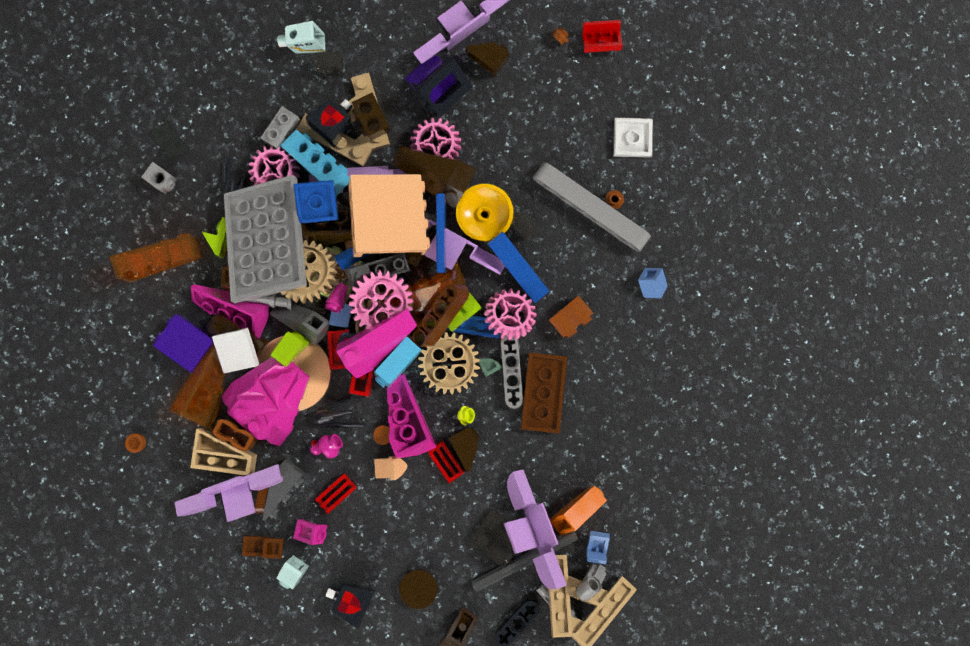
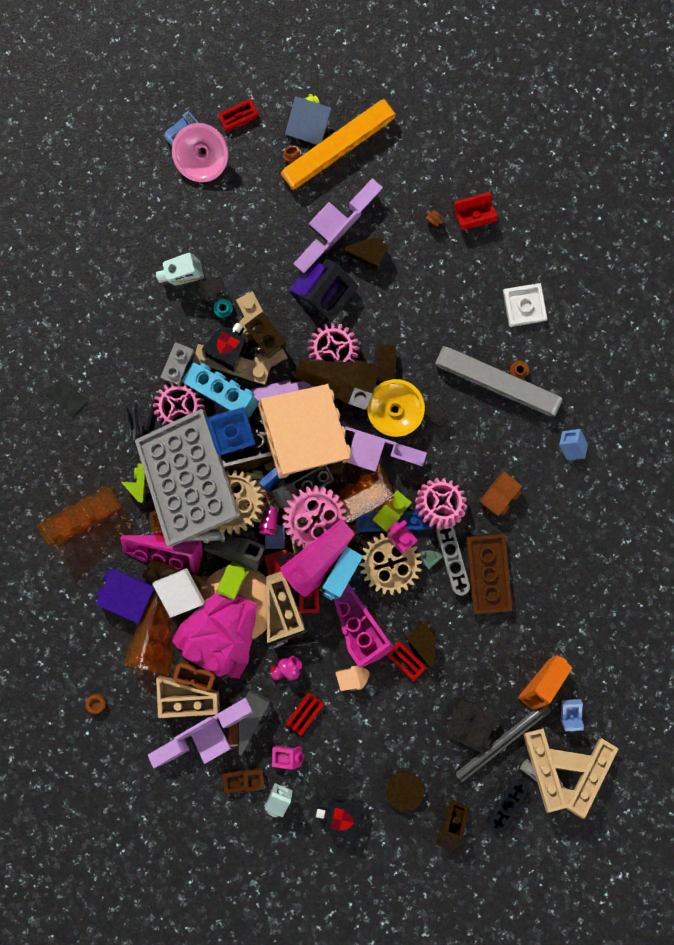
camera: 20 degrees left, 0 degrees up
light grey brick [142,162,177,194] -> none
dark orange tile [373,425,390,445] -> none
reddish brown beam [407,284,469,347] -> none
blue tile [436,194,446,274] -> none
neon yellow plate [457,406,475,425] -> none
blue tile [487,232,549,303] -> none
lavender piece [504,470,567,589] -> none
light grey piece [576,563,606,601] -> none
none -> teal plate [214,299,233,318]
none -> tan wedge [266,572,304,643]
none -> dark brown slope [375,344,396,385]
none -> dark pink bracket [387,520,418,554]

